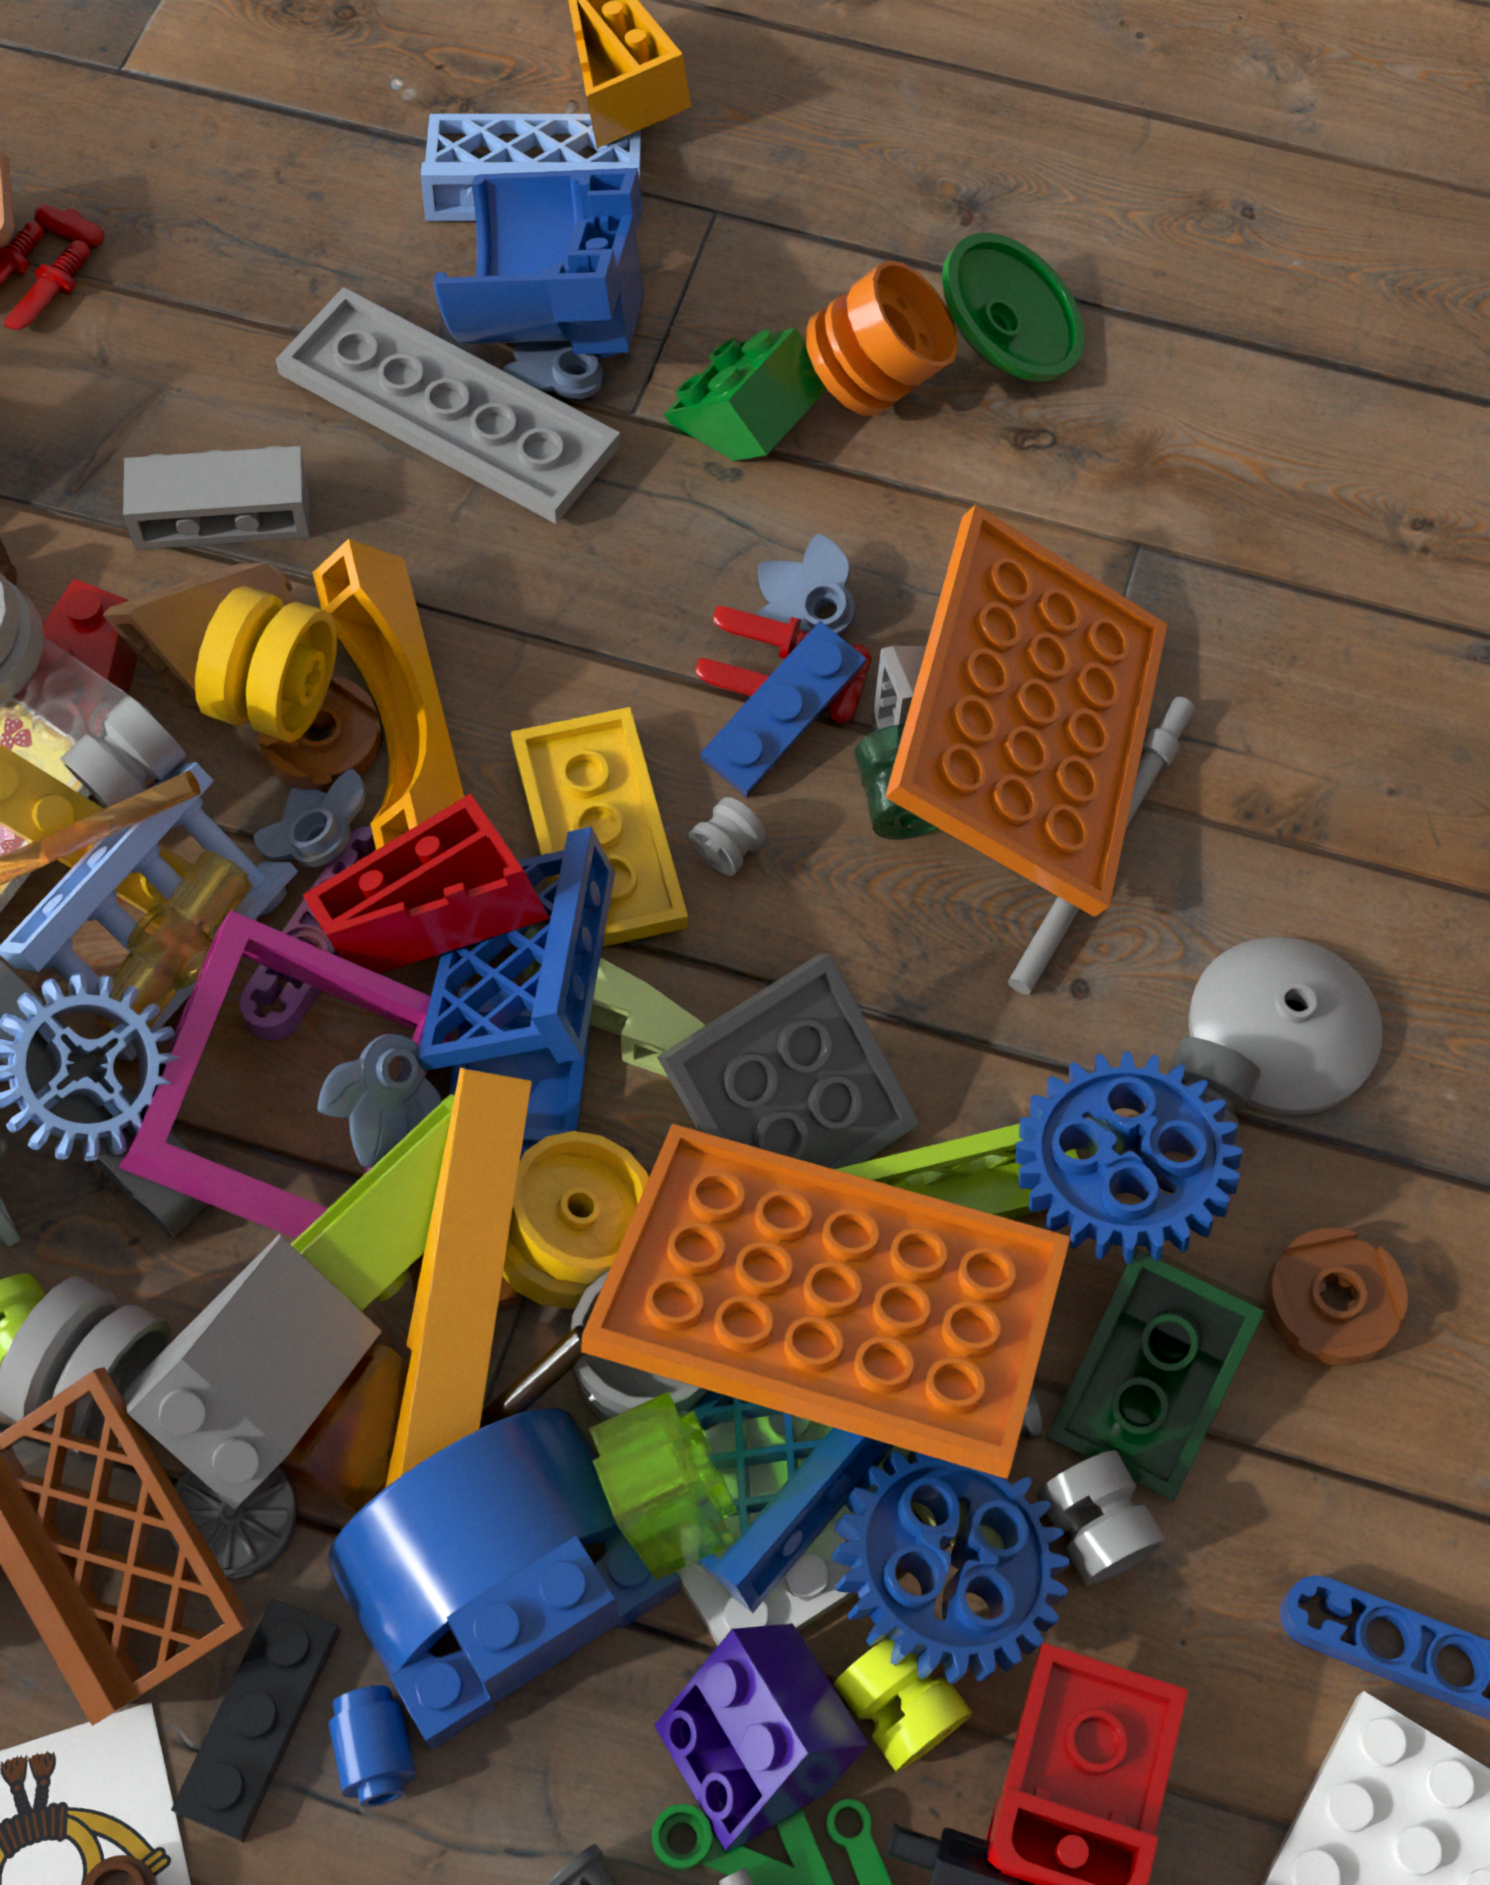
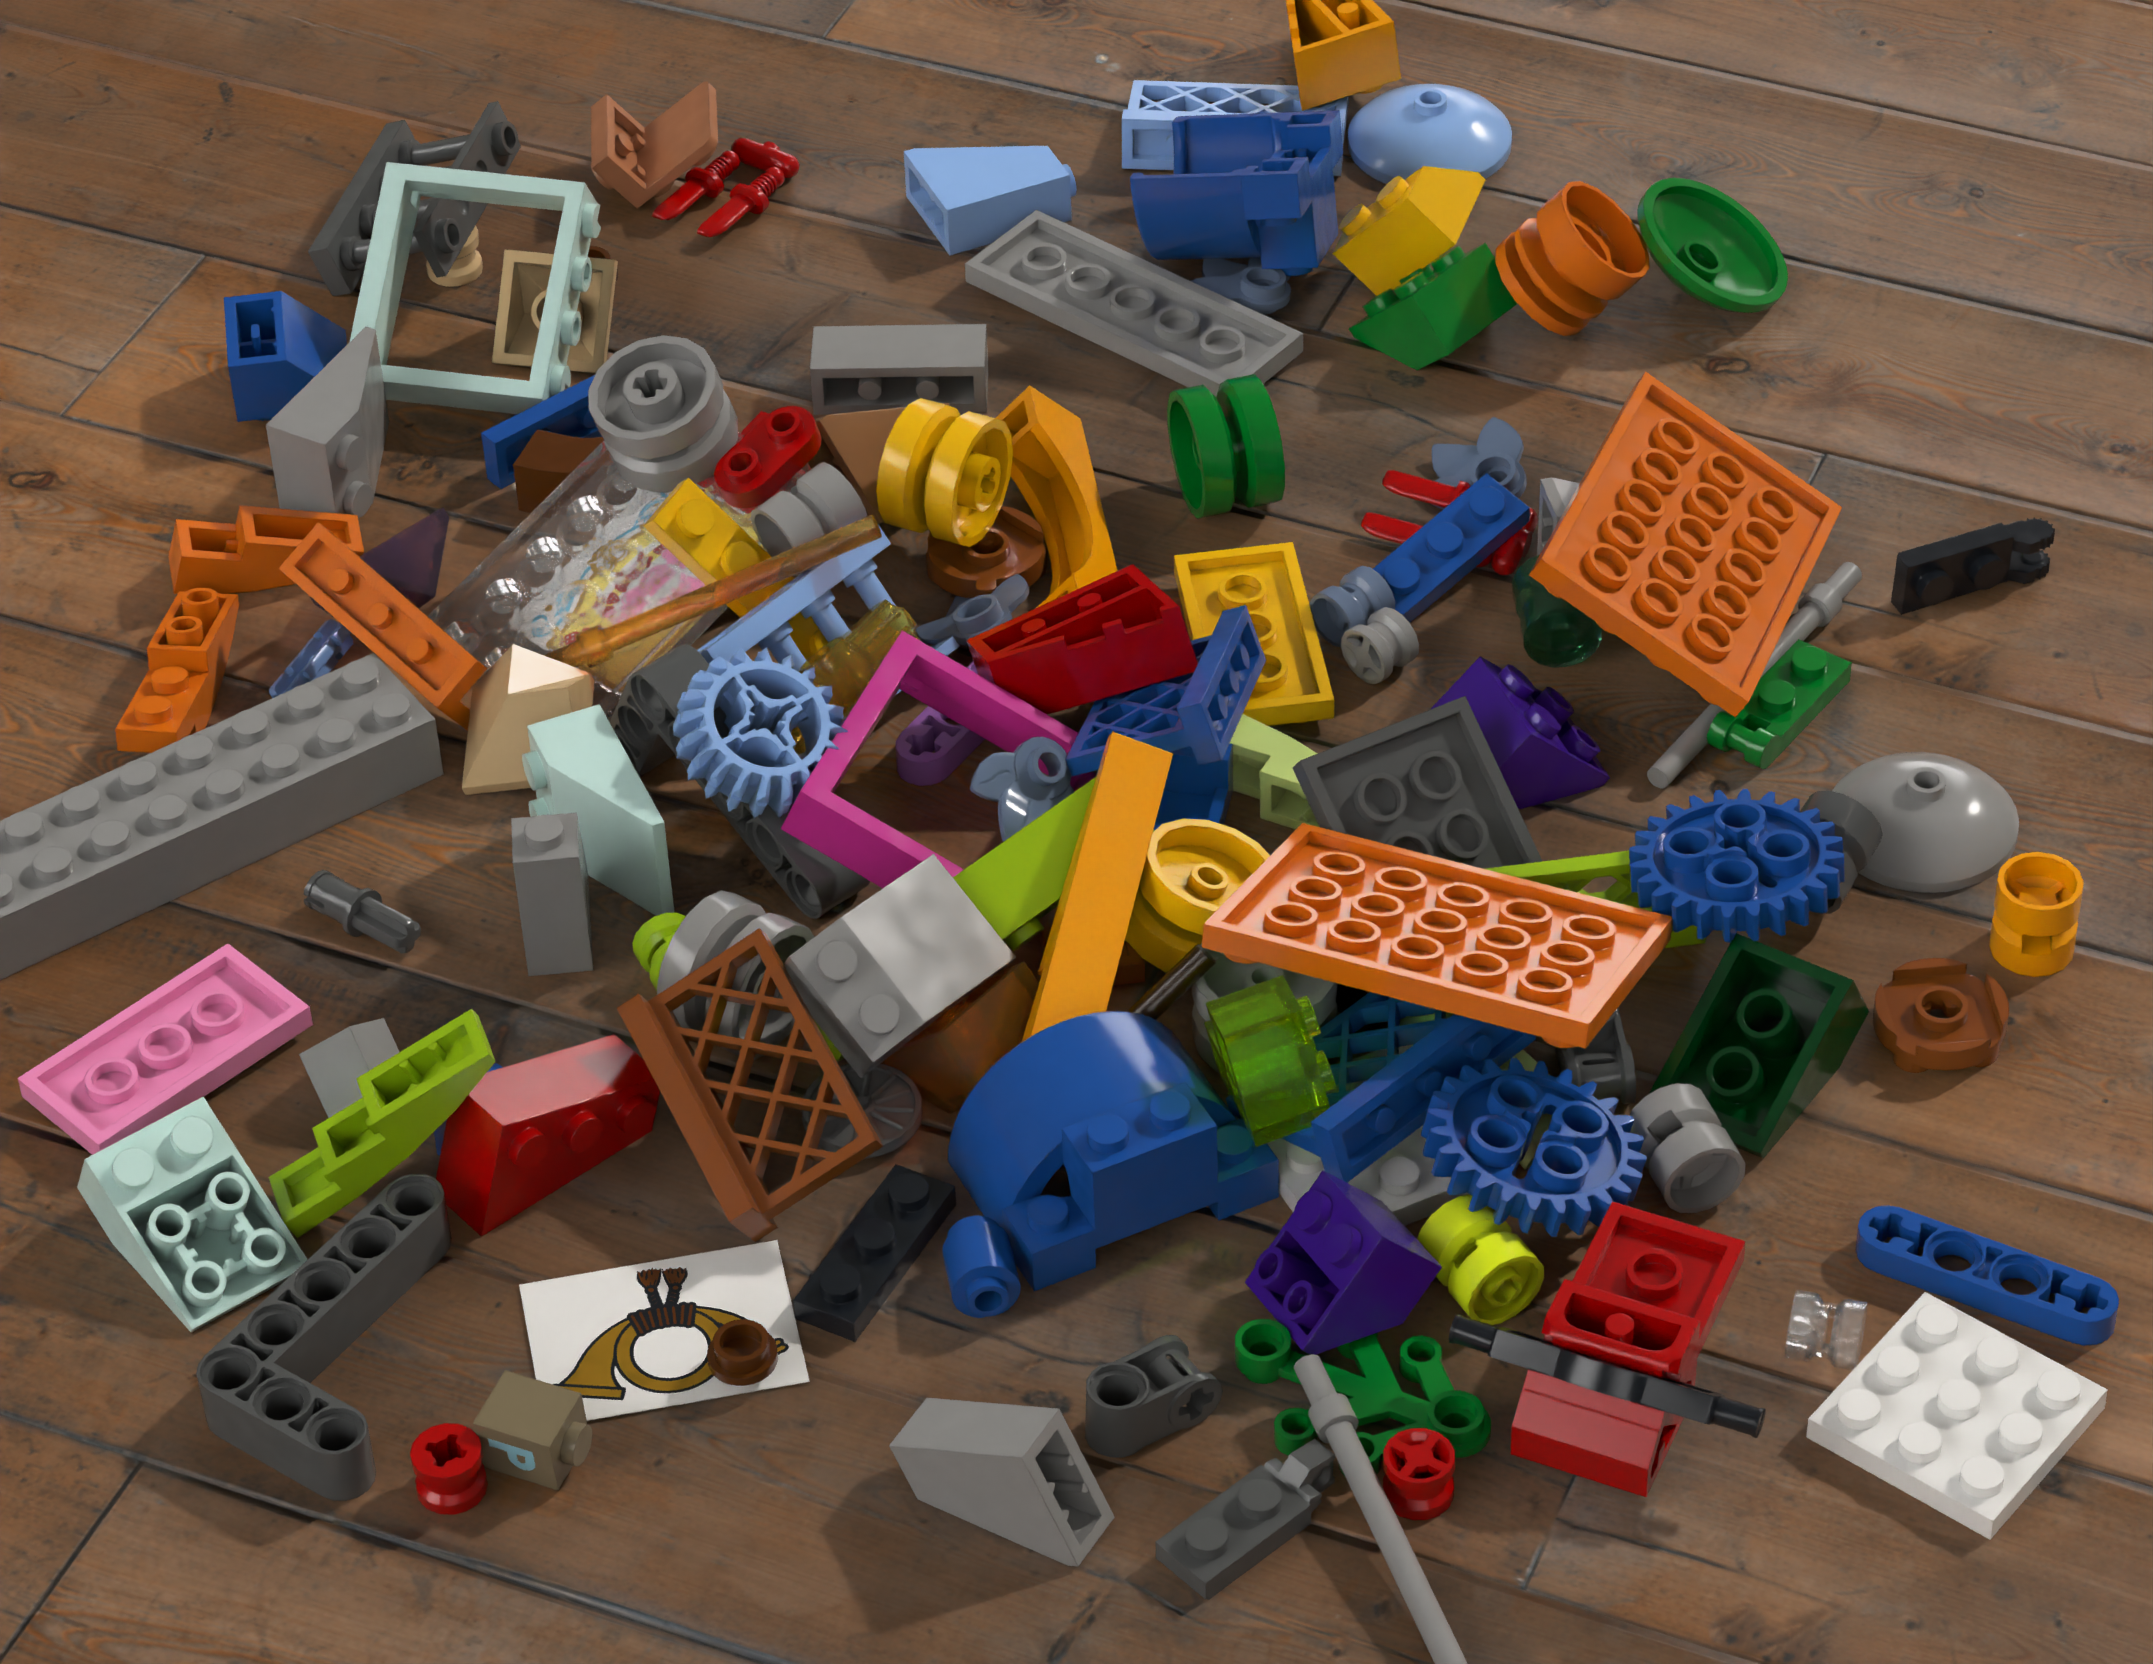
camera: 10 degrees right, 20 degrees down
none -> red plate [714,406,822,508]
none -> light blue slope [904,146,1077,256]
none -> green wheel [1167,374,1285,519]
none -> sand blue wheel [1310,566,1395,648]
none -> yellow slope [1332,166,1486,296]
none -> light blue dish [1348,84,1512,184]
none -> dark purple slope [1431,656,1610,809]
none -> green plate [1707,639,1852,769]
none -> clear wheel [1785,1289,1868,1371]
none -> black hinge [1891,517,2055,615]
none -> light orange wheel [1989,852,2084,977]

